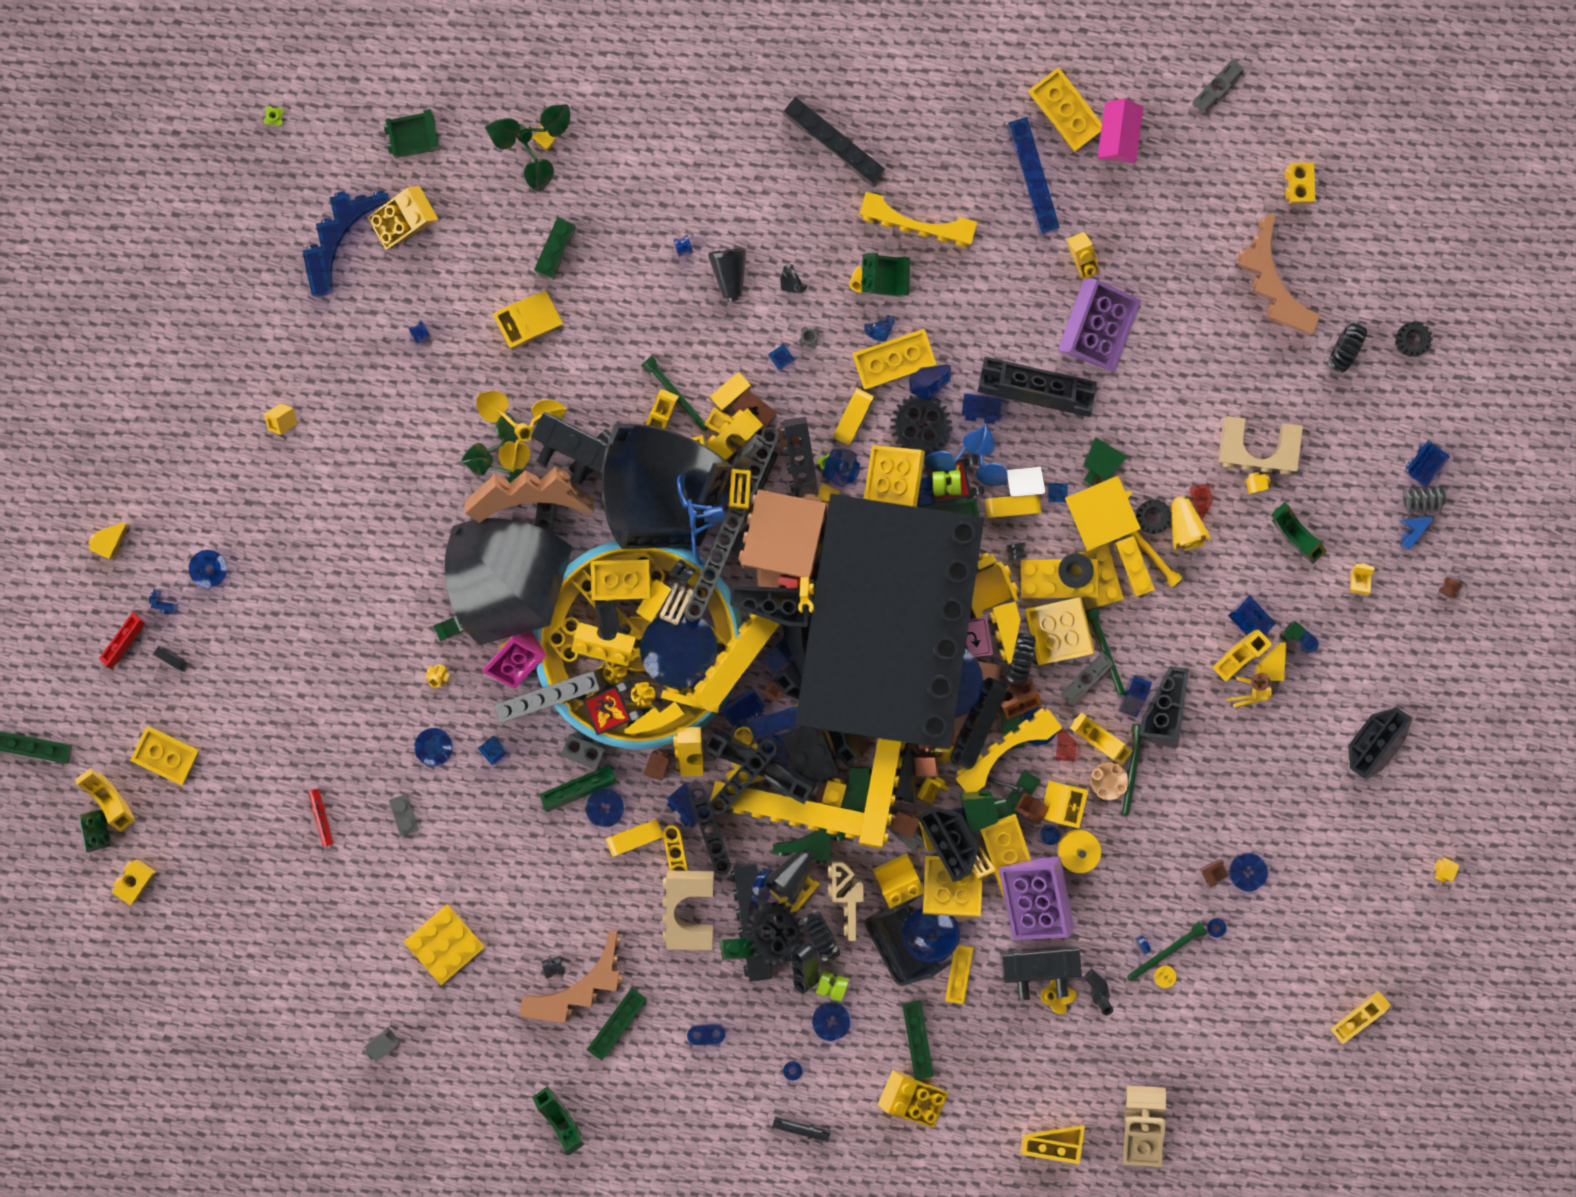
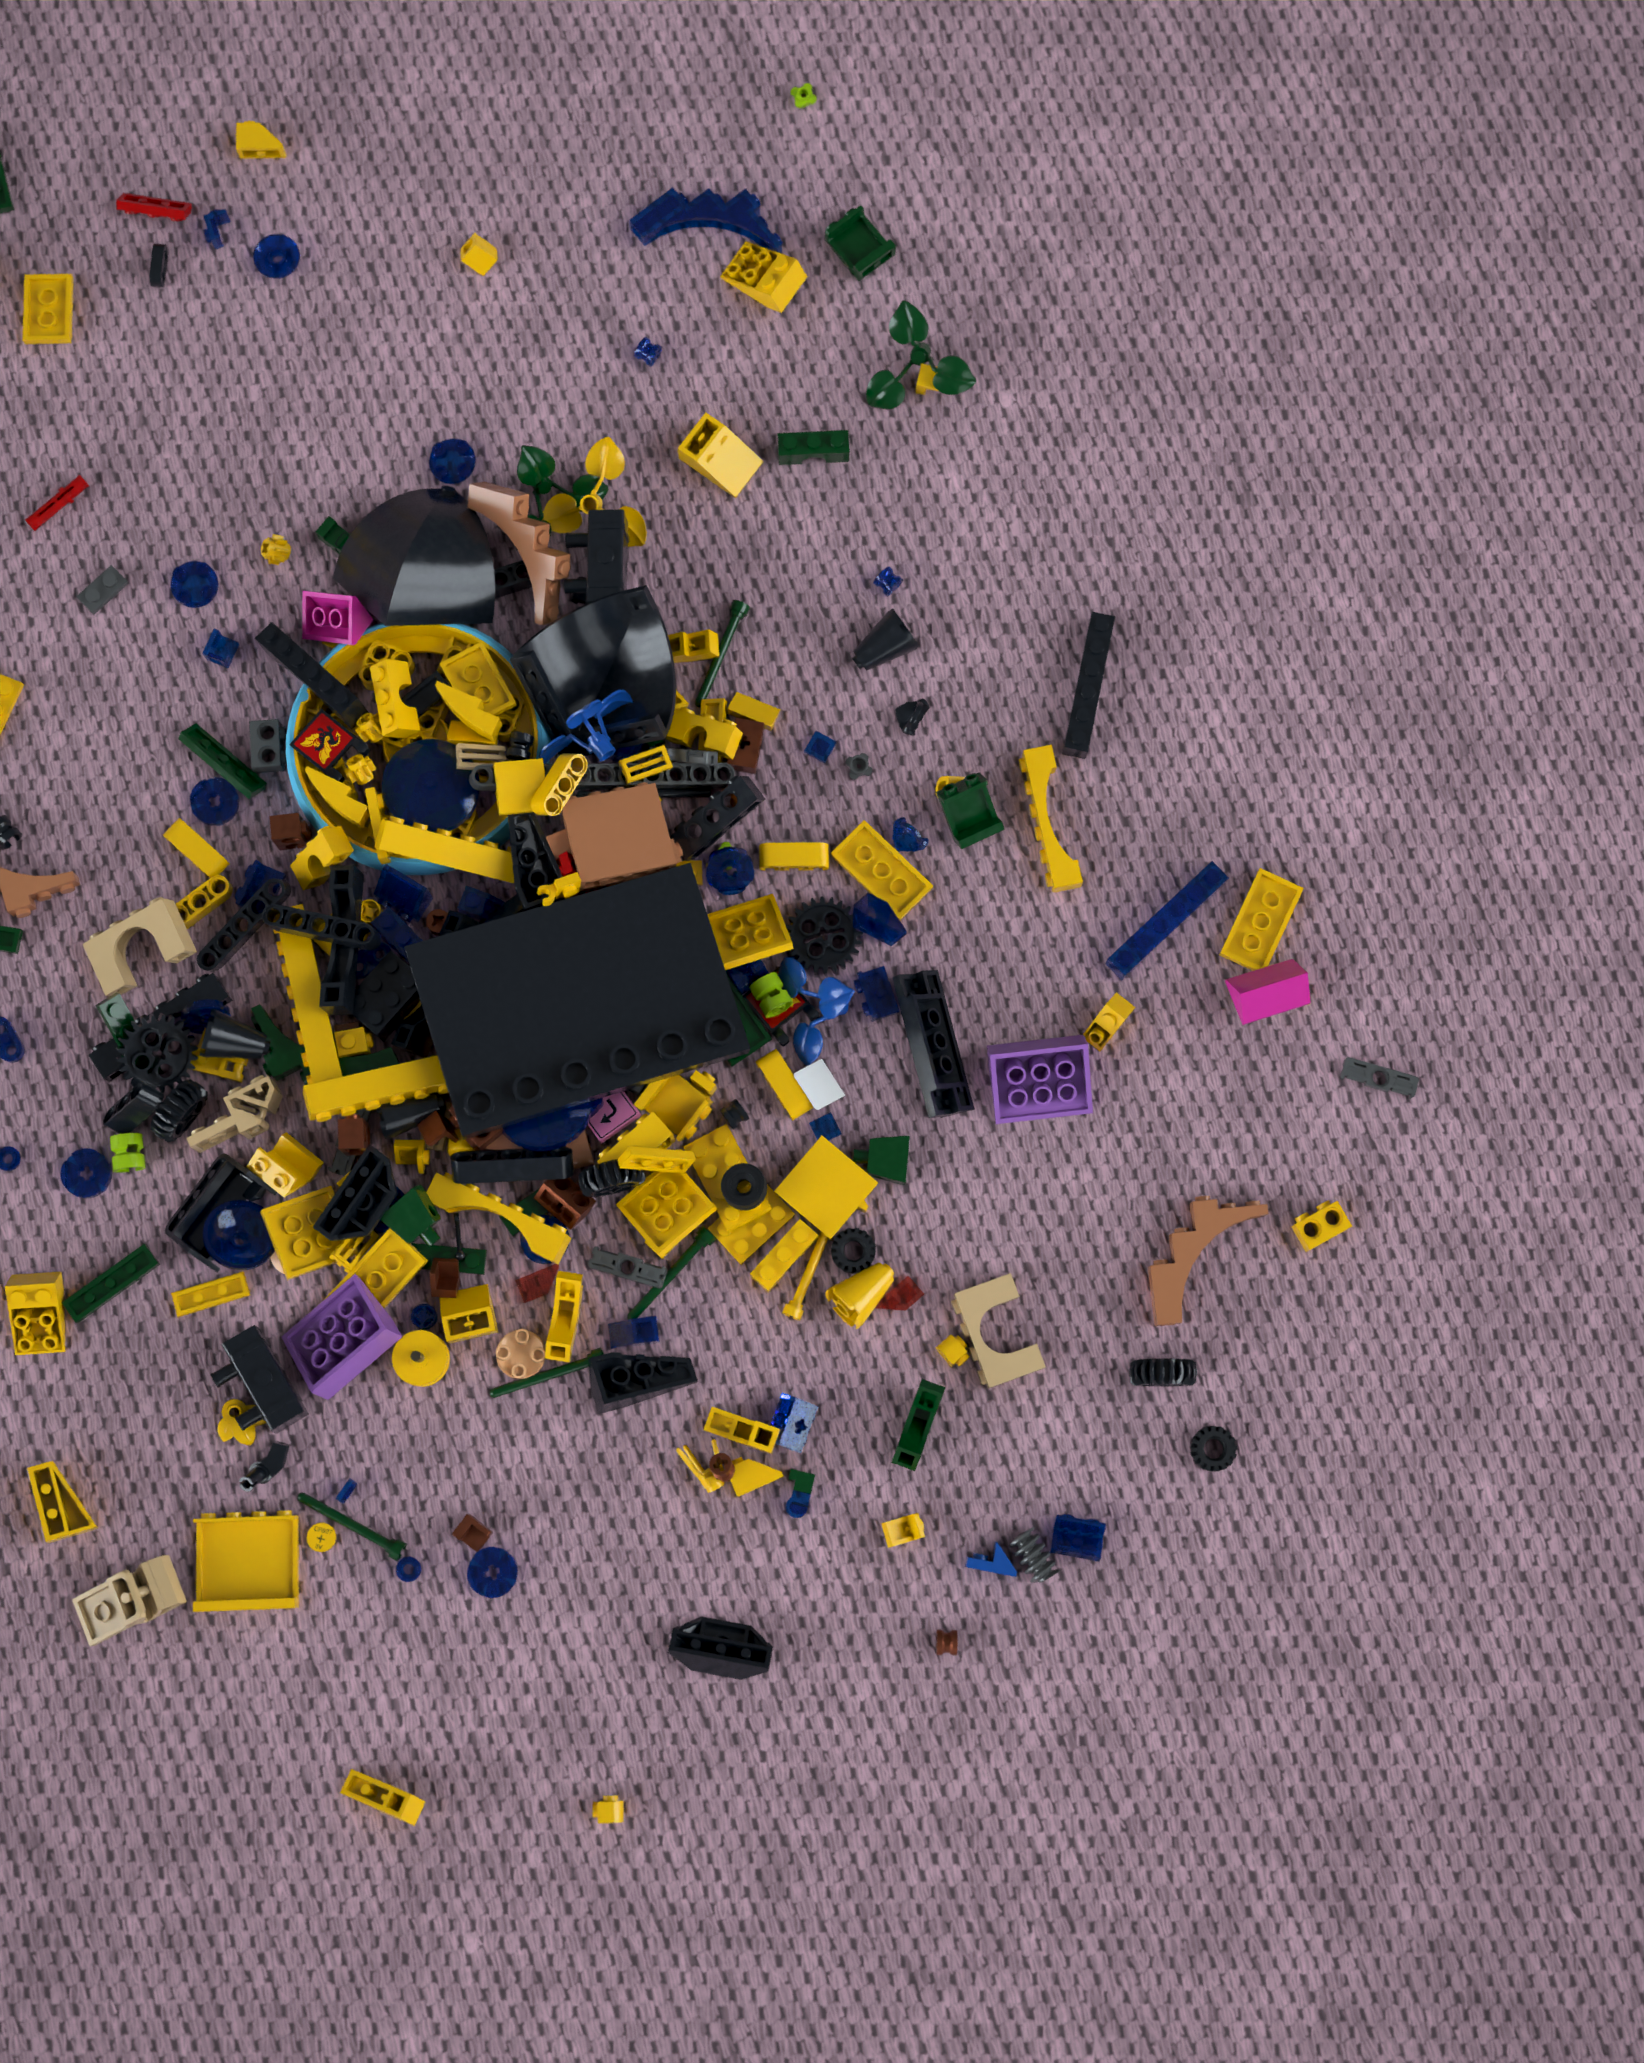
camera: 65 degrees right, 10 degrees down
none -> yellow panel [193,1510,299,1612]
none -> clear blue dish [429,439,476,484]
none -> yellow slope [435,681,502,742]
none -> yellow slope [493,758,548,815]
none -> yellow beam [531,753,588,816]
none -> yellow plate [618,1146,696,1173]

